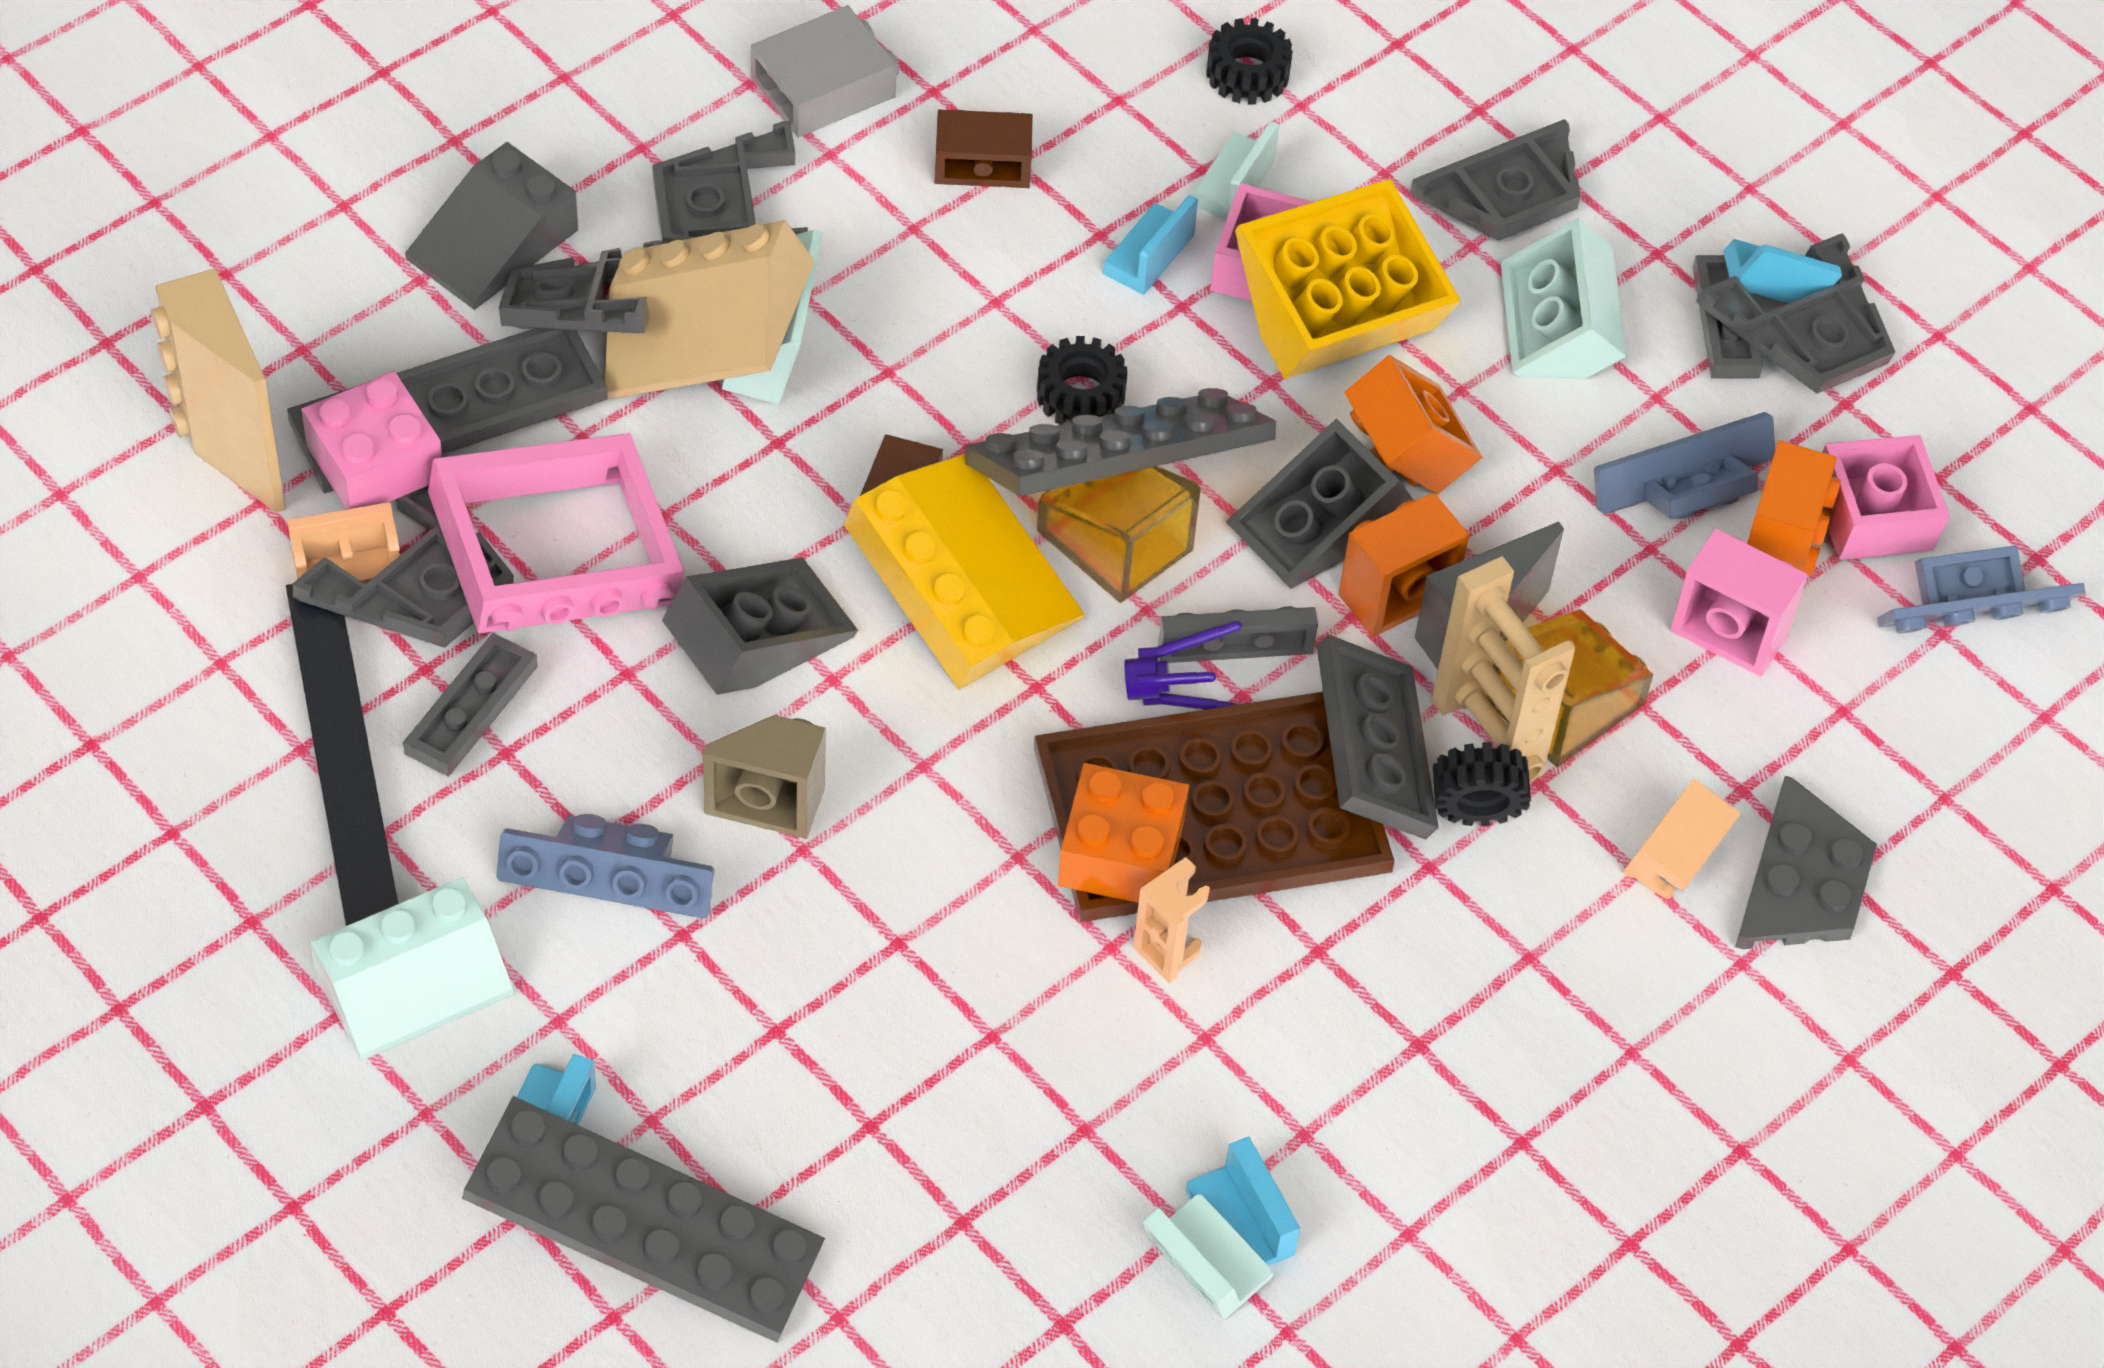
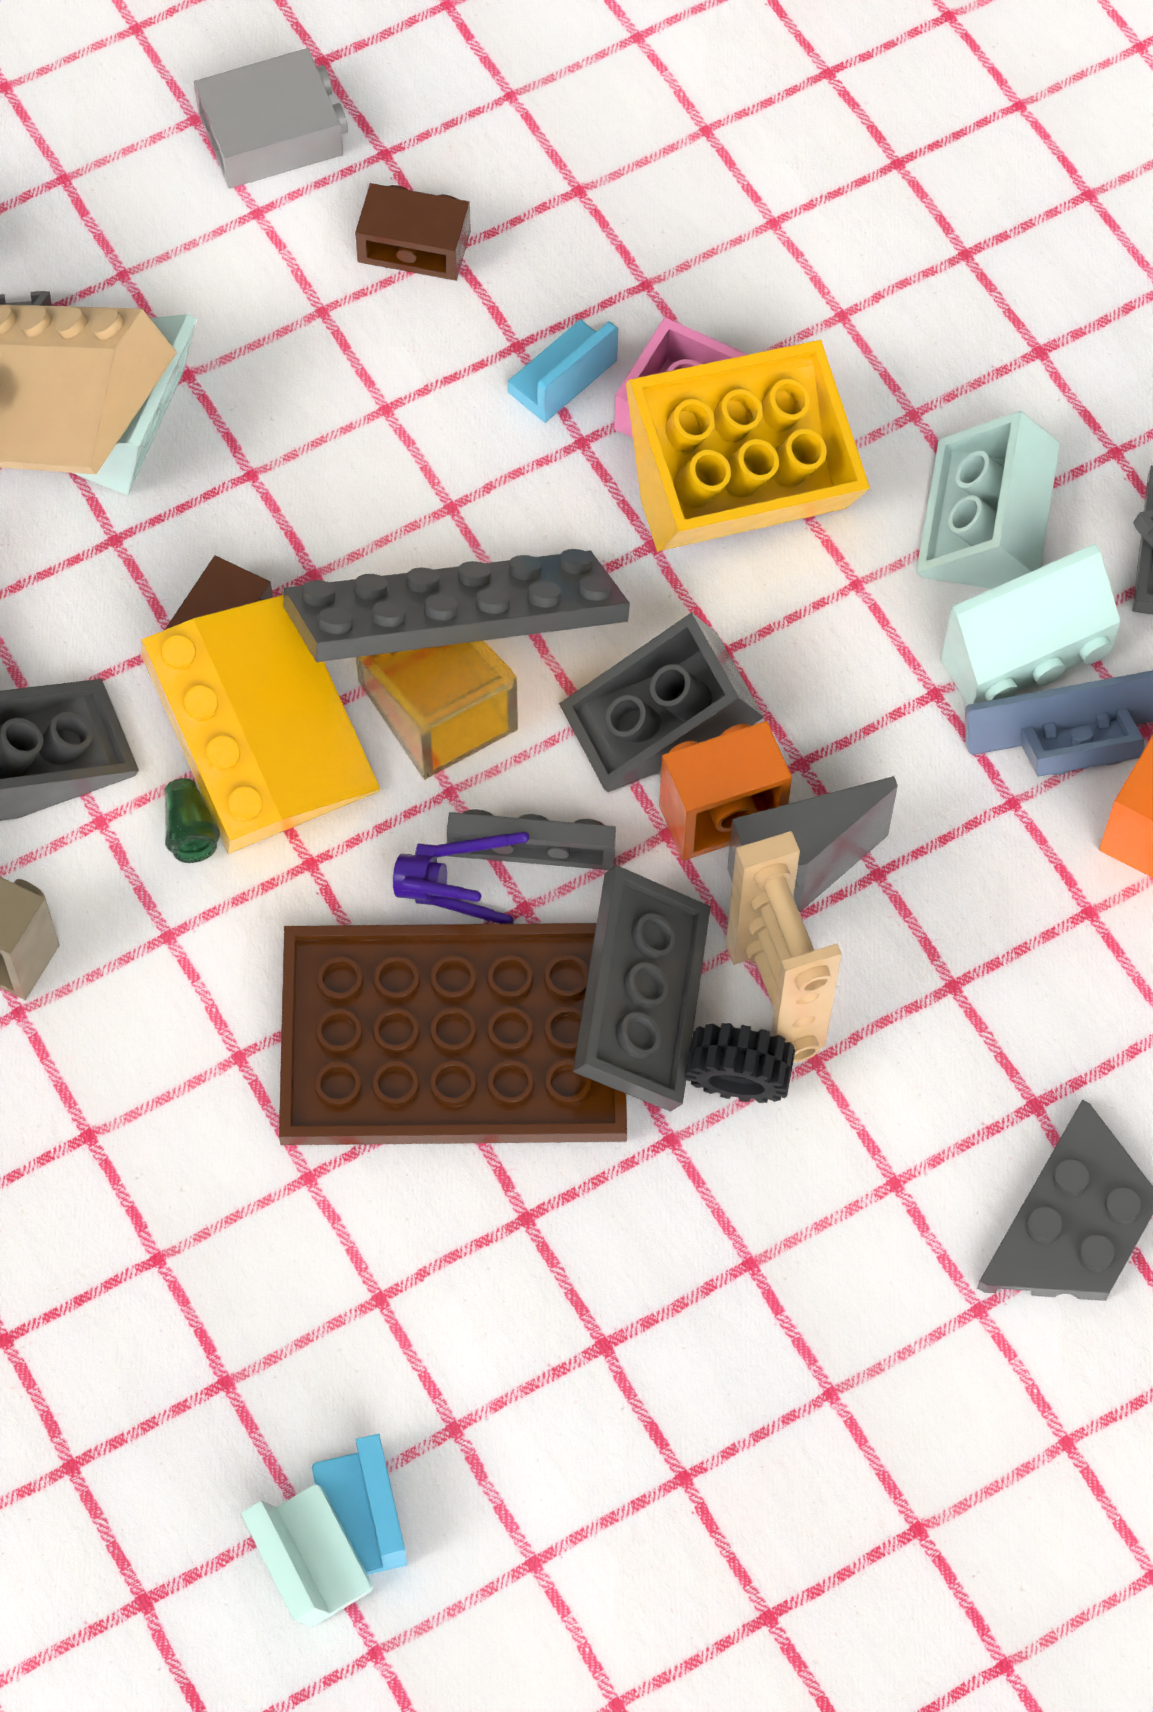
camera: 15 degrees right, 10 degrees up
dark grey wing [652,121,808,244] -> none
black tyre [1037,336,1128,425] -> none
orange brick [1057,763,1189,903] -> none
light nougat hinge [1133,857,1210,983] -> none
light aqua panel [1193,121,1280,220] -> none
black tyre [1206,18,1293,105] -> none
orange brick [1344,355,1483,495] -> none
dark grey wing [1411,119,1581,241] -> none
clear yellow slope [1486,609,1653,768] -> none
light nougat hinge [1623,779,1741,899] -> none
bright pink brick [1670,528,1808,677] -> none
none -> clear green cone [164,778,220,863]
none -> light aqua slope [941,544,1120,705]

